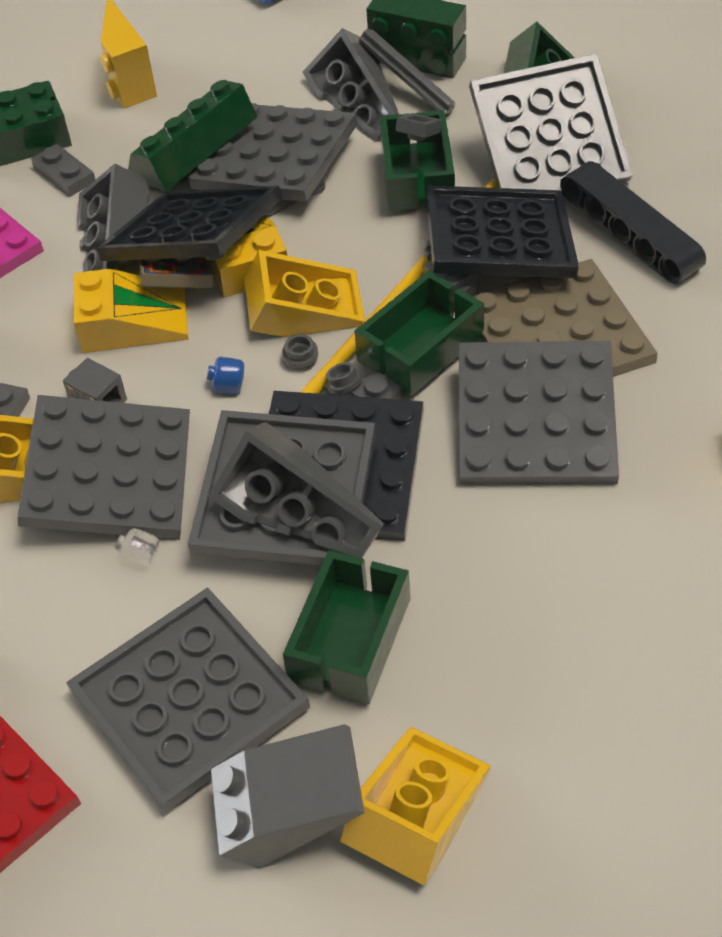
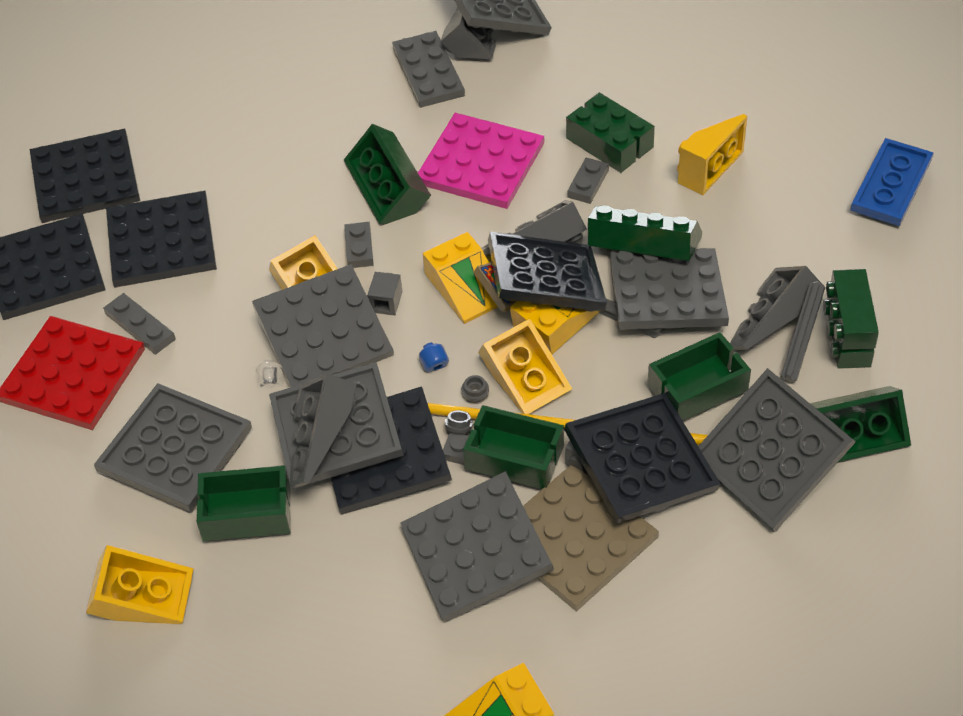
camera: 65 degrees right, 0 degrees up
dark grey slope [211,724,365,868] -> none
dark grey plate [396,113,442,141] -> none
black beam [560,161,706,284] -> none

